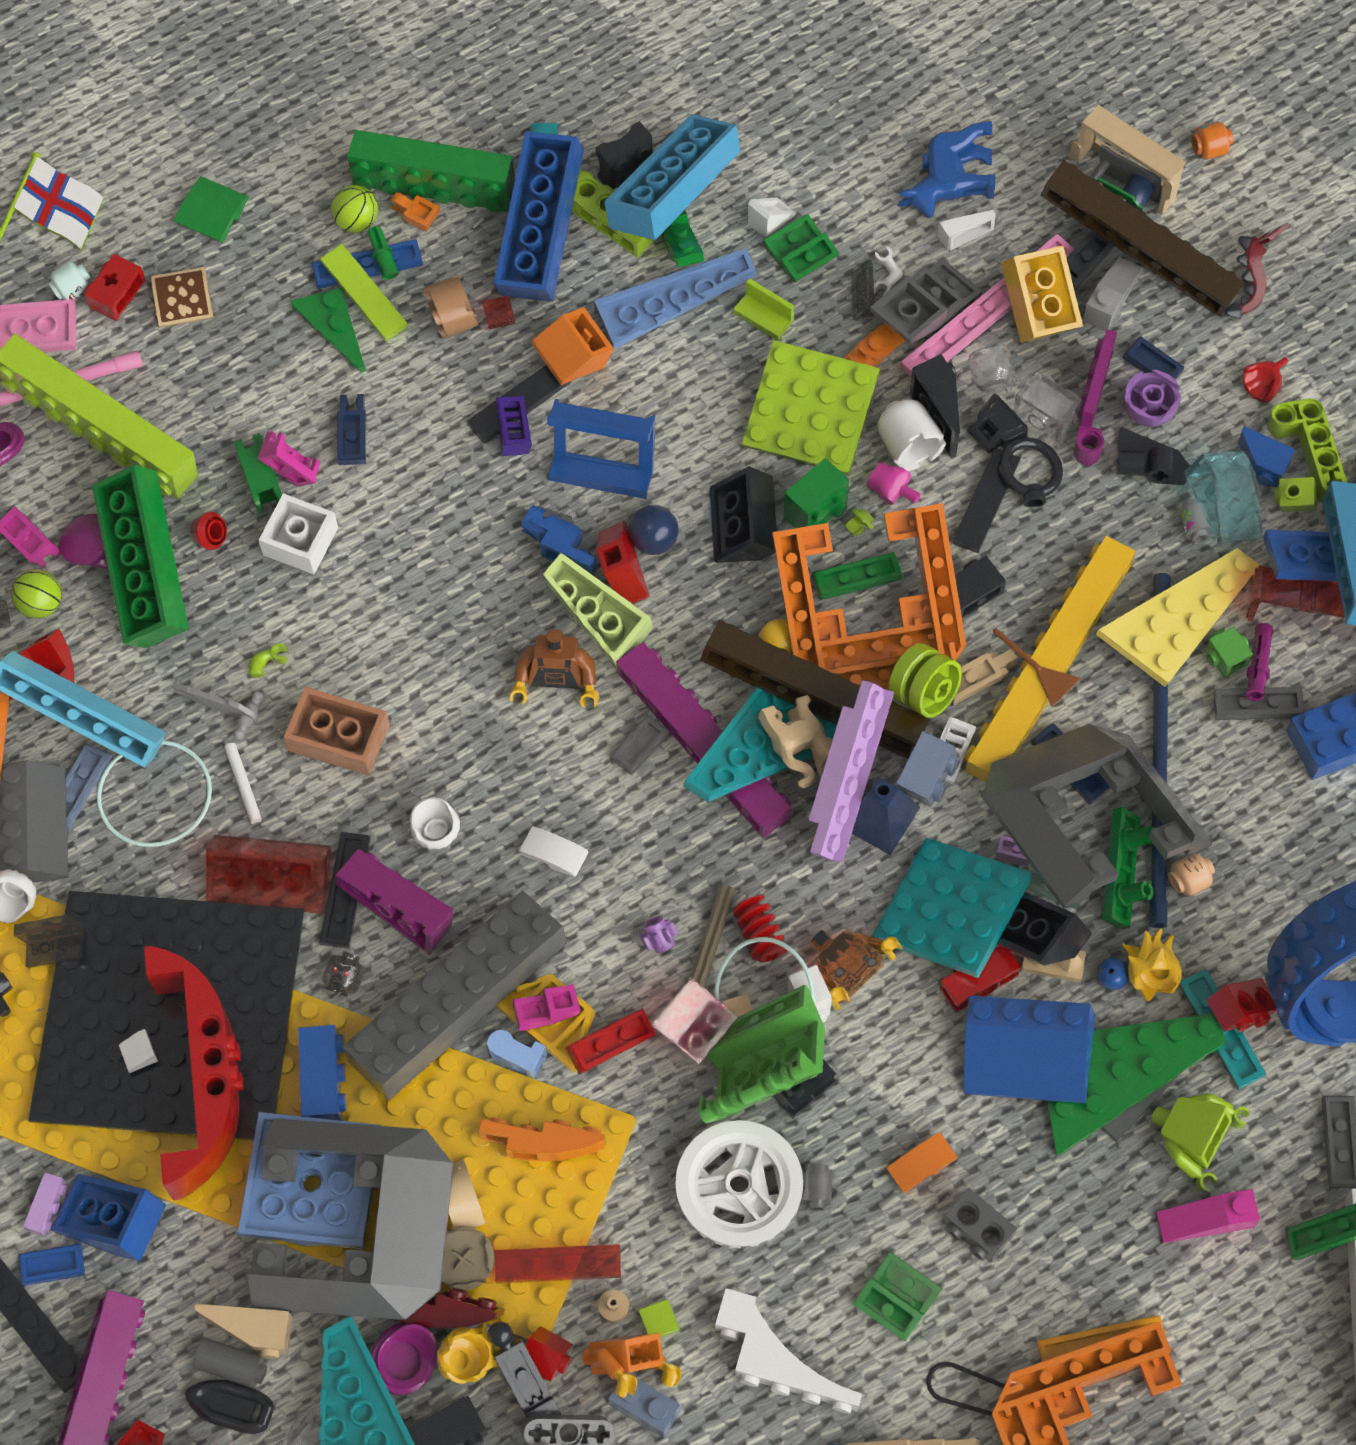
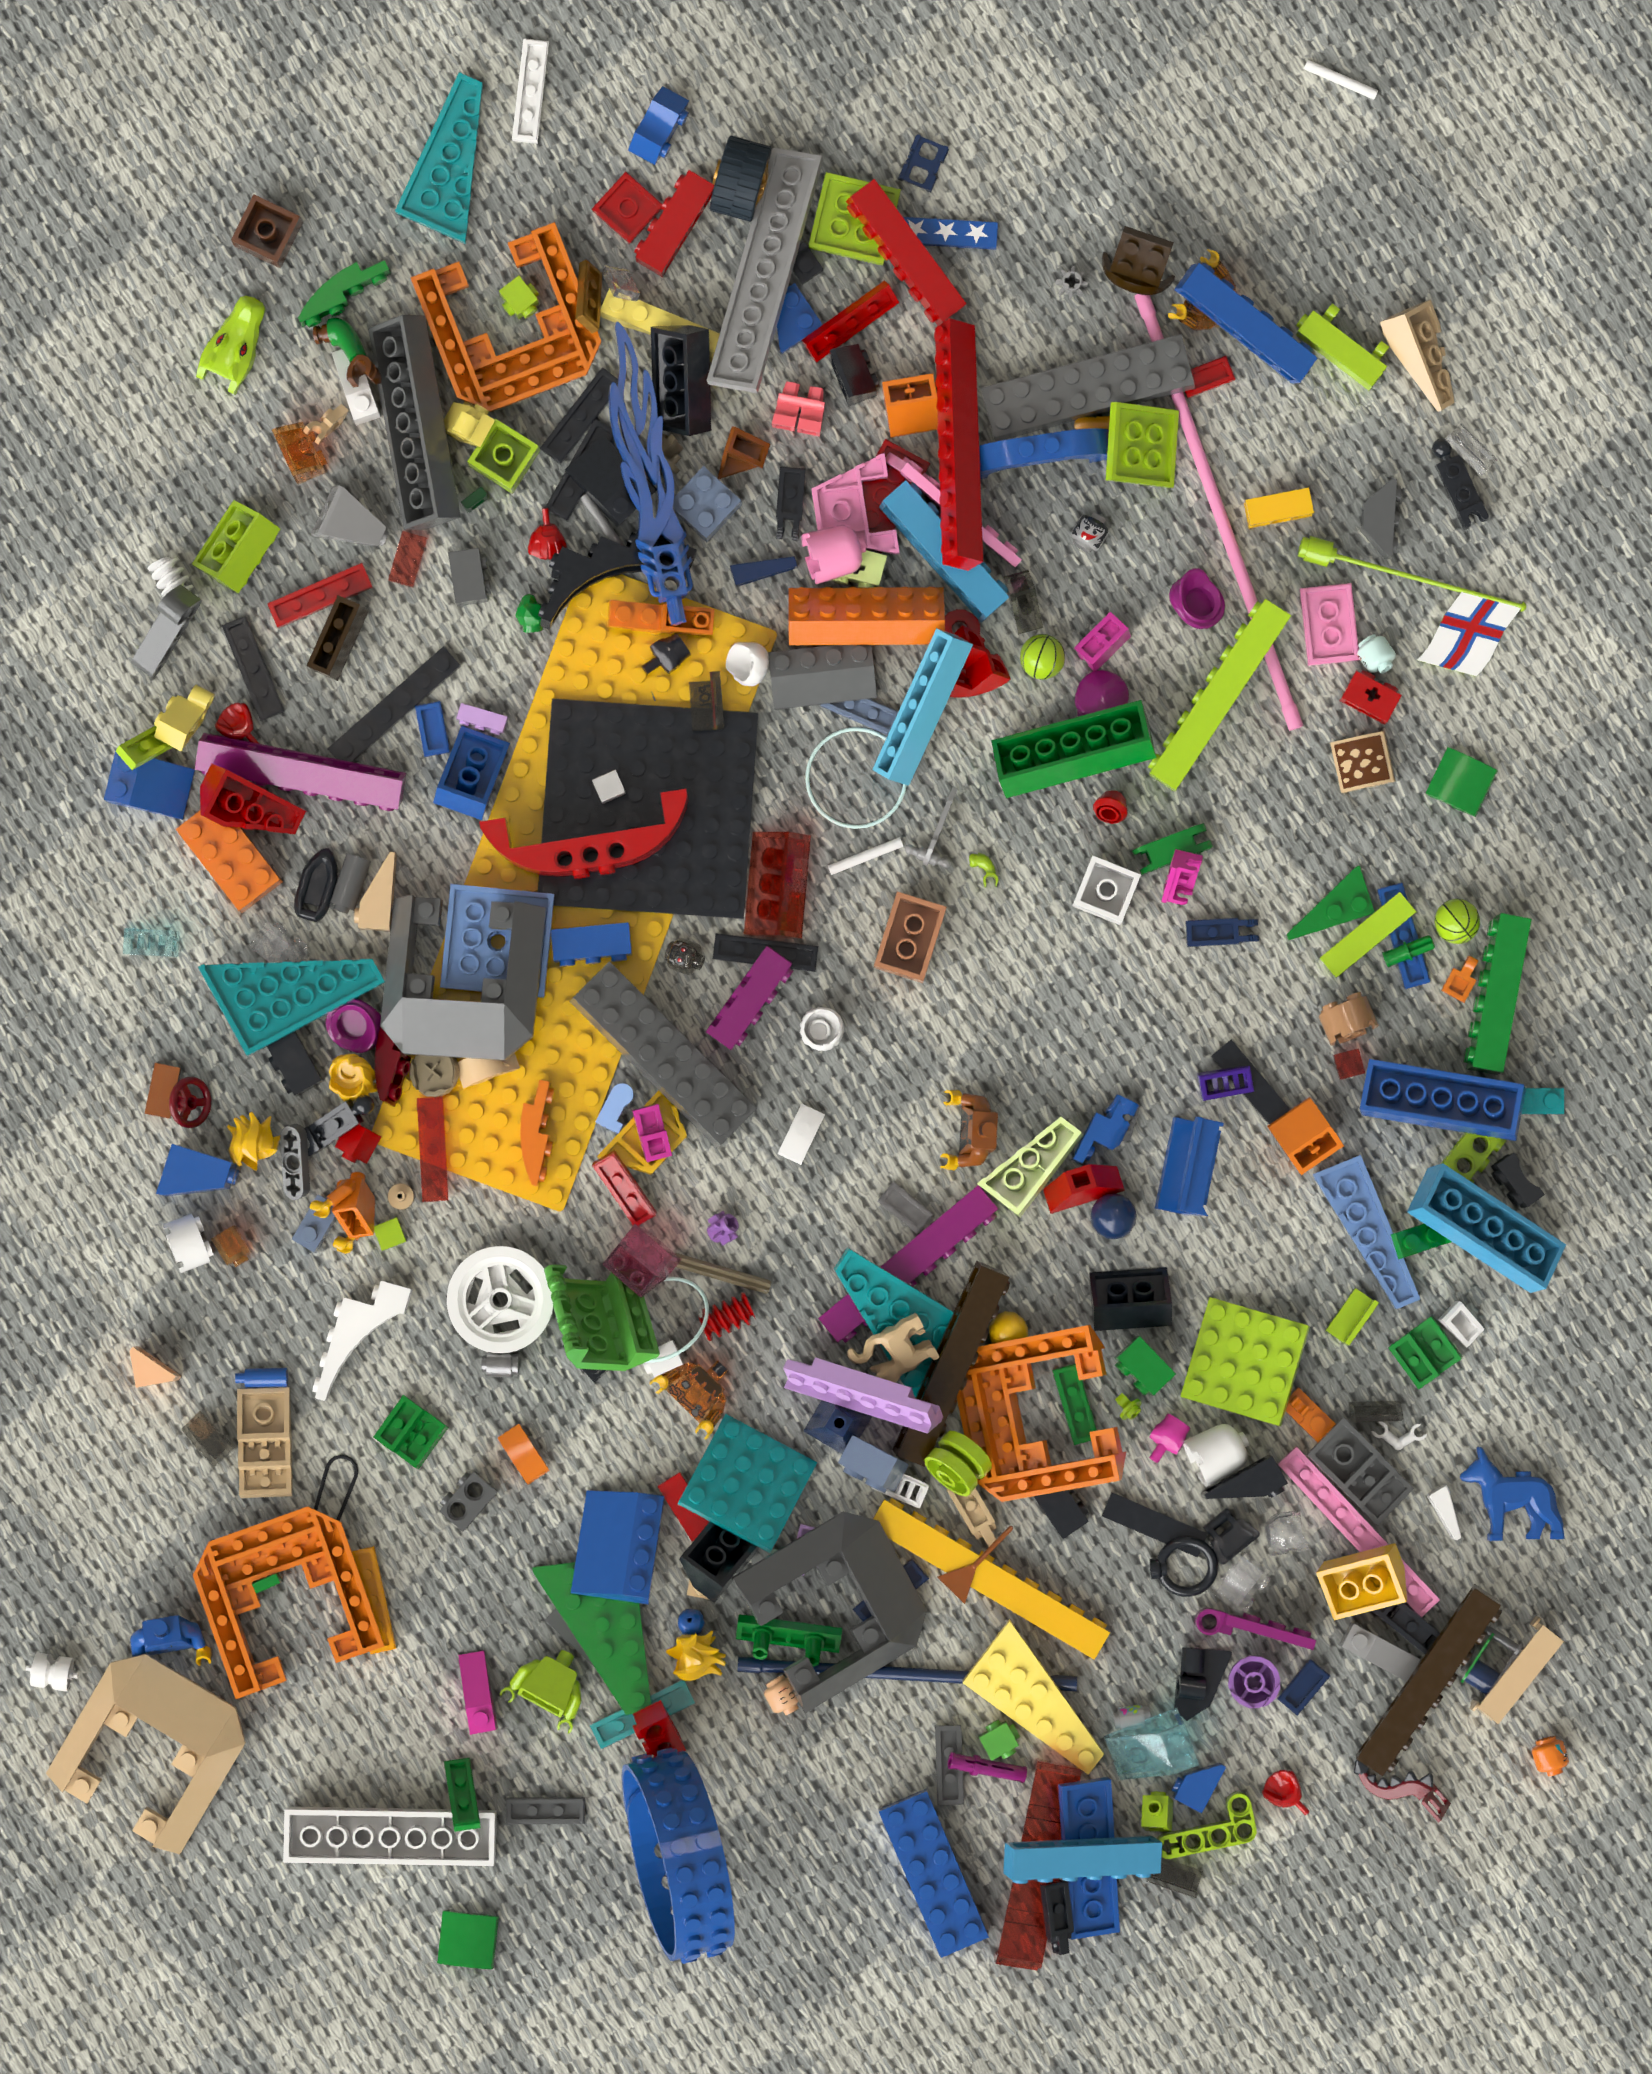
camera: 85 degrees right, 20 degrees up
tan sticker [722,993,752,1021] -> none

